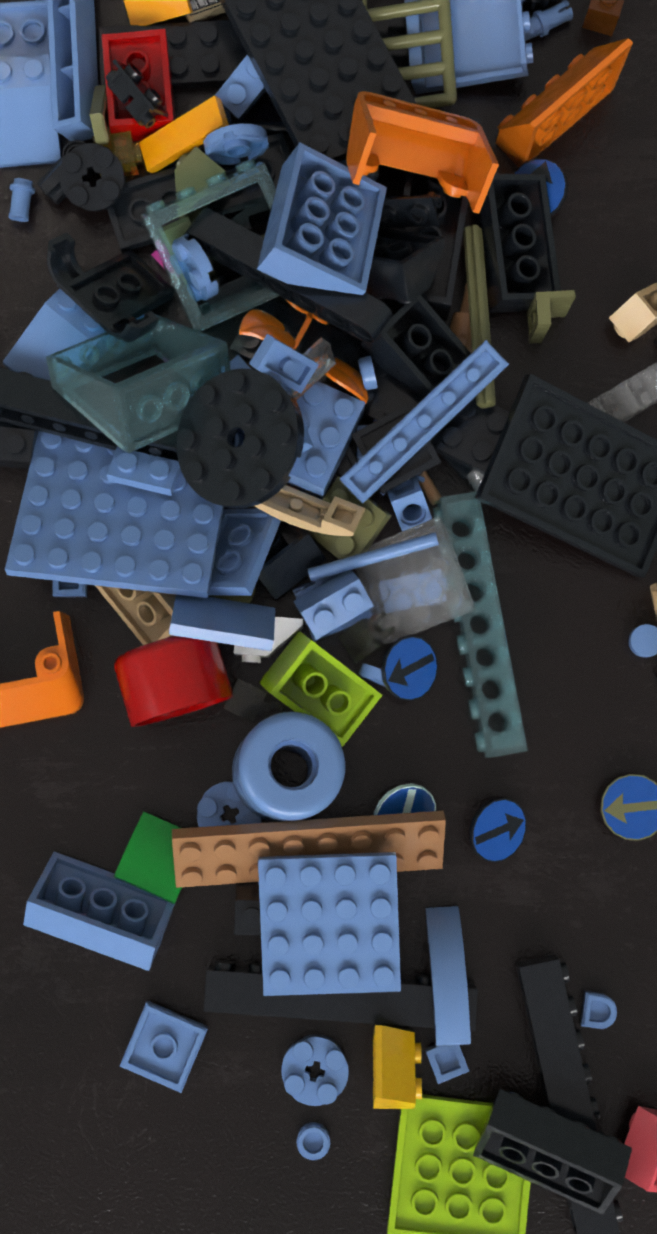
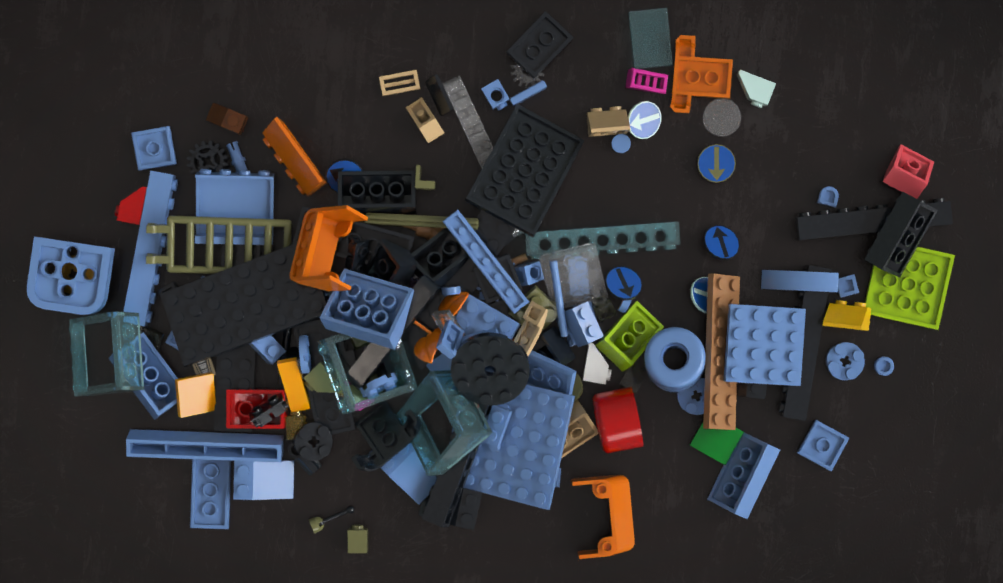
camera: 85 degrees left, 5 degrees up
medium blue pin [8,178,35,222] -> none
olive tile [89,85,111,145] -> none
medium blue tile [169,595,275,651] -> none

